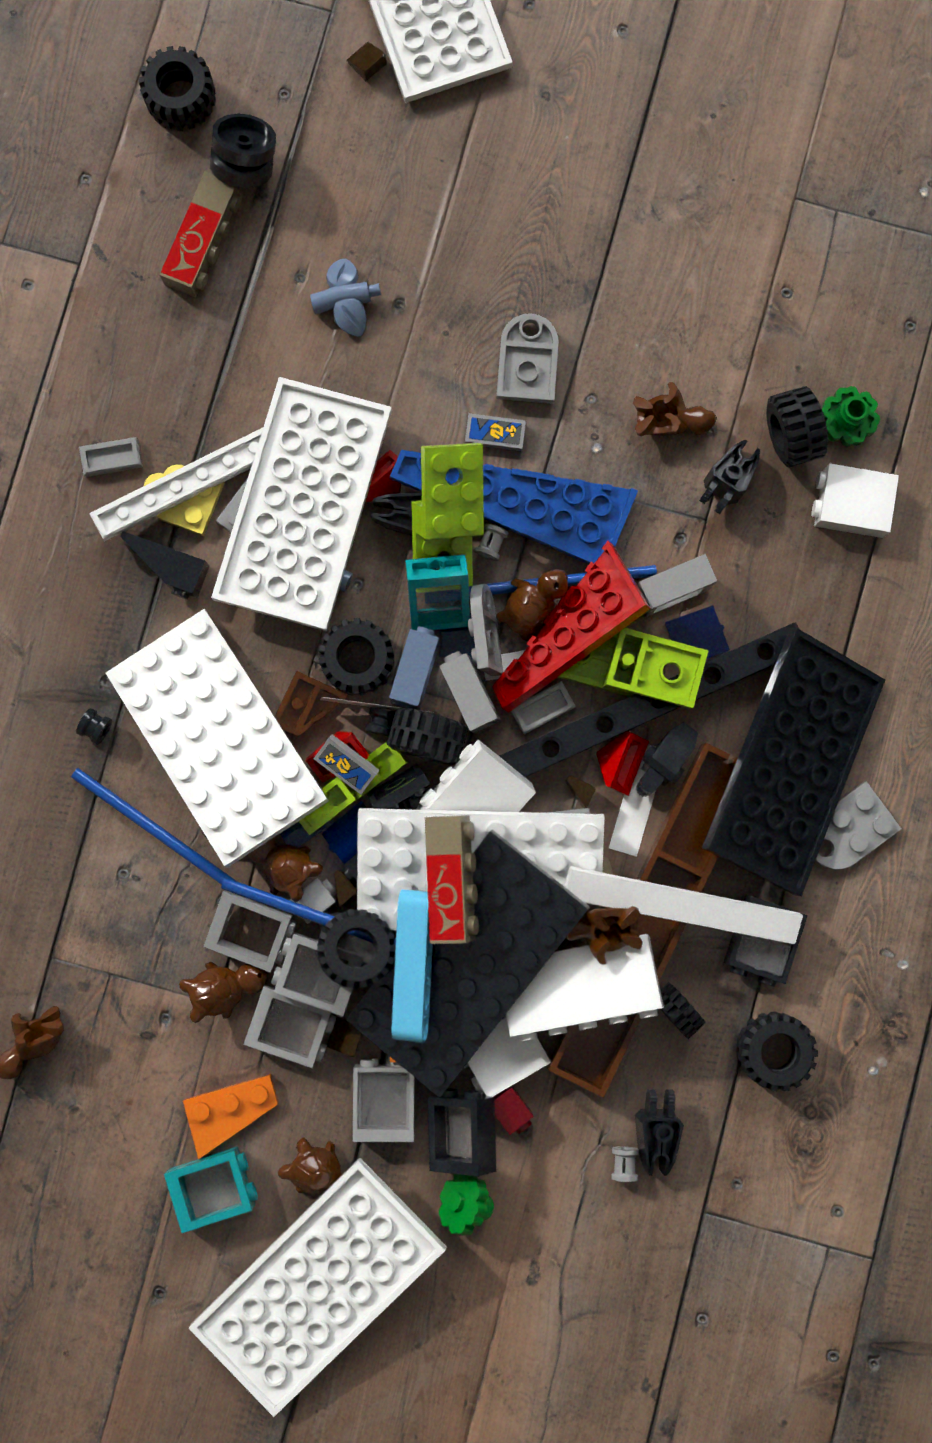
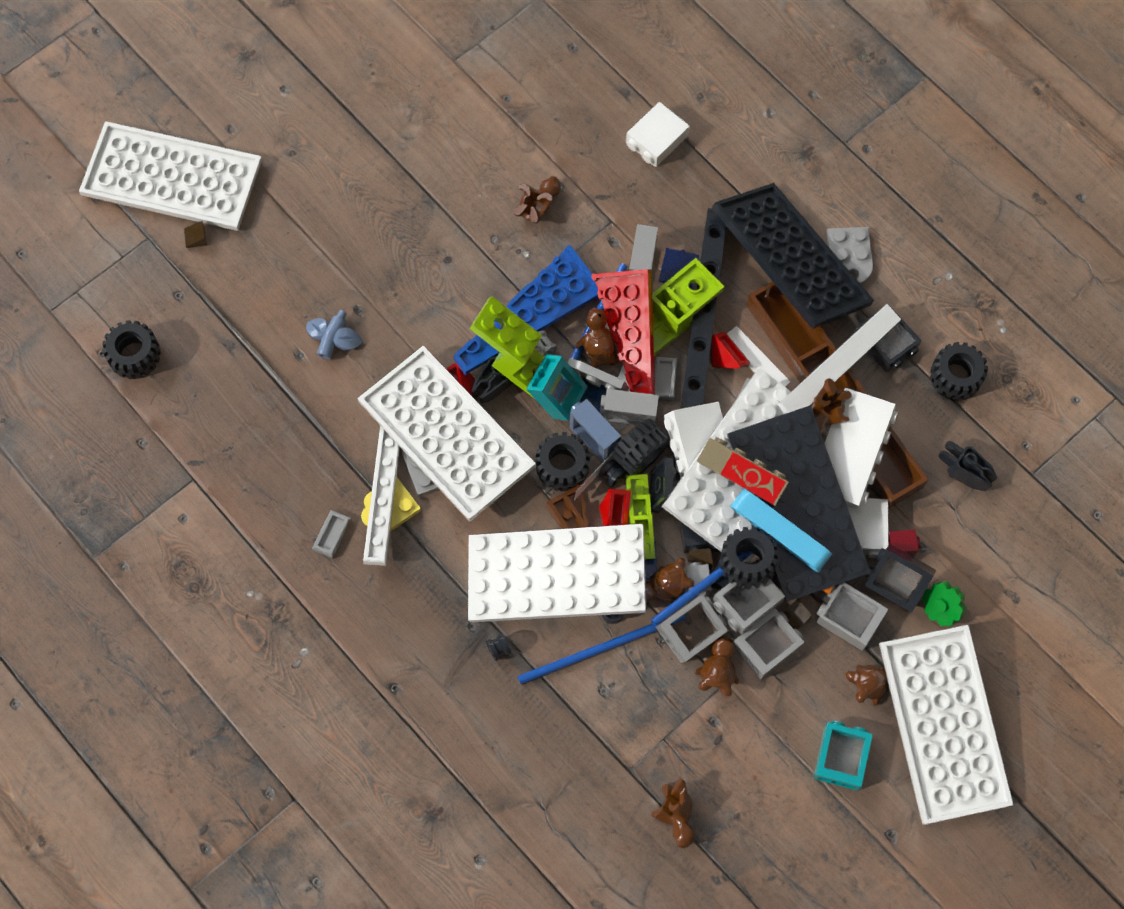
camera: 55 degrees left, 15 degrees down
black slope [120,531,210,600] -> none
brick [160,171,242,298] -> none
orange wing [183,1074,279,1160] -> none
black wheel [210,113,276,189] -> none
tile [313,734,379,795] -> none
clear blue piece [322,801,367,864] -> none
tile [465,413,526,451] -> none
light grey plate [496,314,559,404] -> none
dark brown slope [565,776,596,808] -> none
light grey bush [611,1146,639,1182] -> none
black hinge [636,722,698,797] -> none
black tyre [660,982,706,1039] -> none
black hinge [699,440,760,514] -> none
black tyre [766,386,828,467] -> none
green plant [822,386,880,447] -> none

